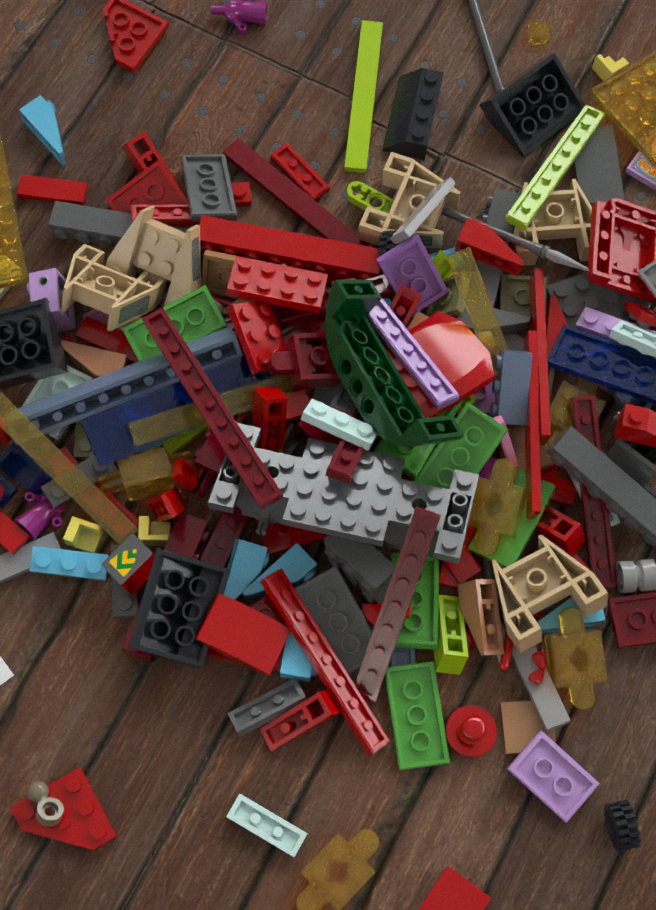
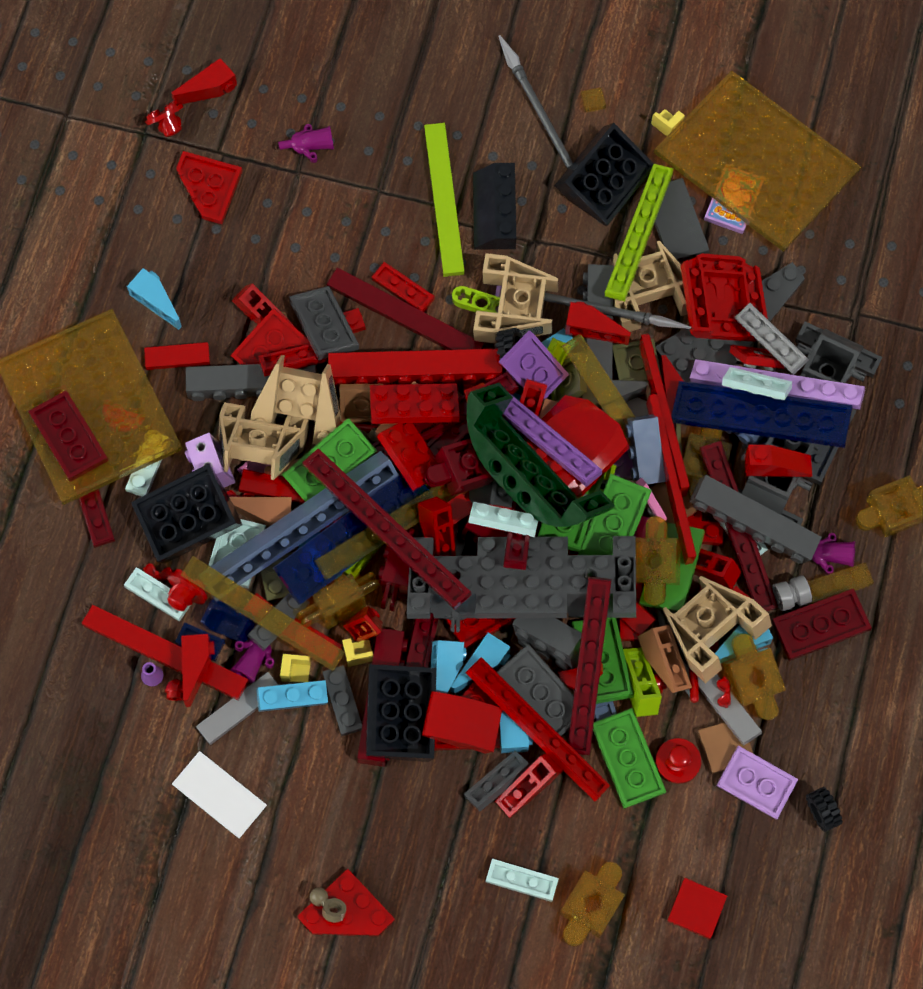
camera: 10 degrees left, 0 degrees up
piece [101,534,155,596] -> none
red plate [172,457,199,491] -> none
light grey tile [390,177,455,244] -> none

